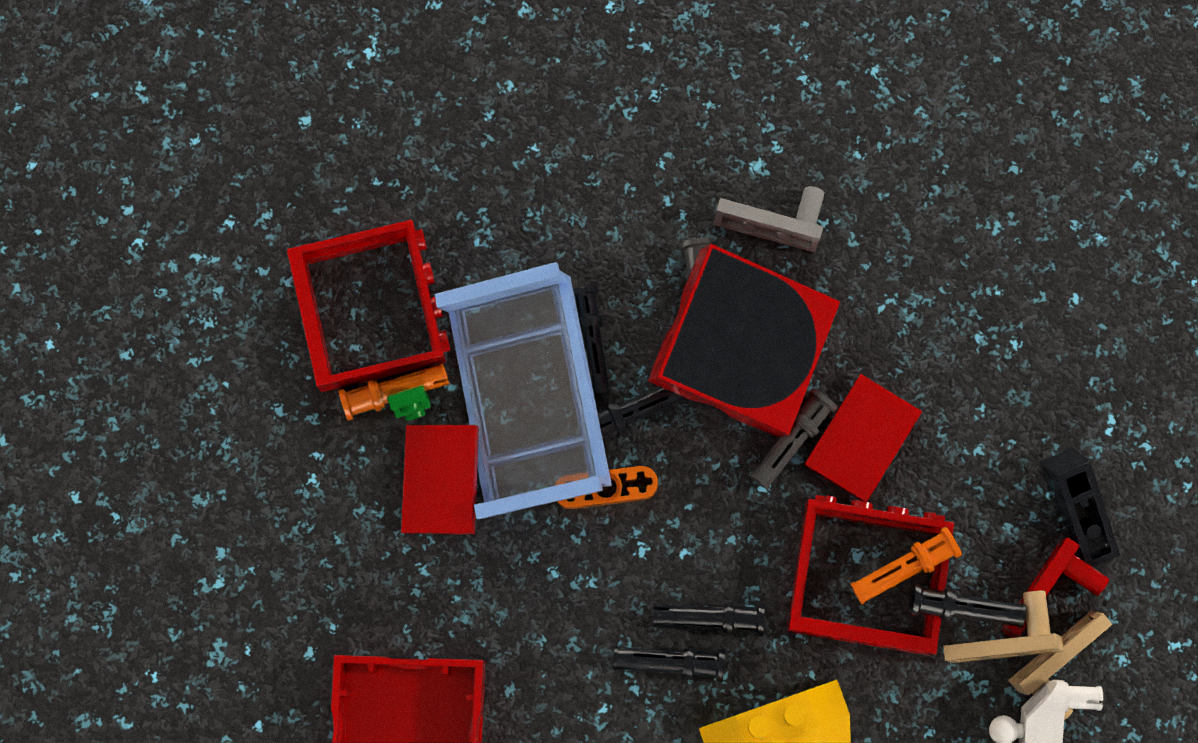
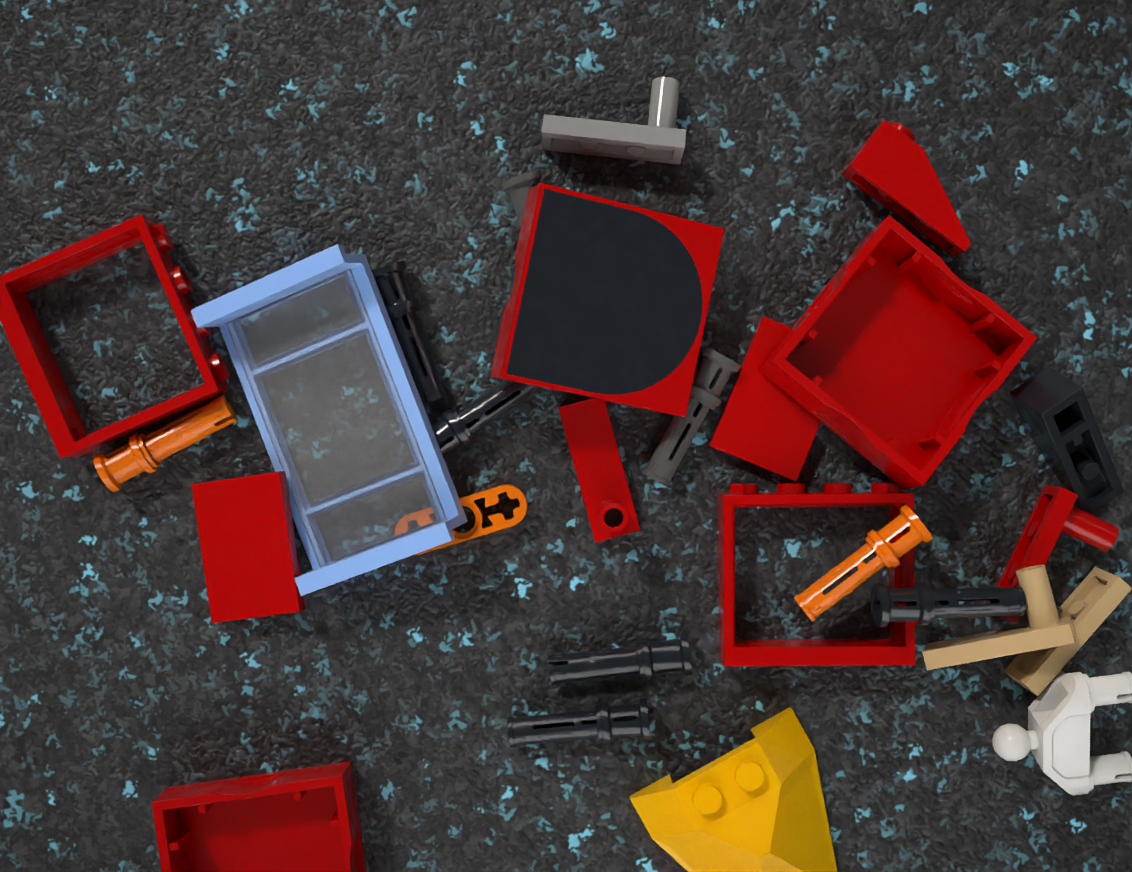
camera: 10 degrees left, 10 degrees up
green slope [387,384,431,421] -> none
none -> red piece [558,398,640,543]
none -> red tile [758,215,1037,489]
none -> red slope [841,120,971,257]

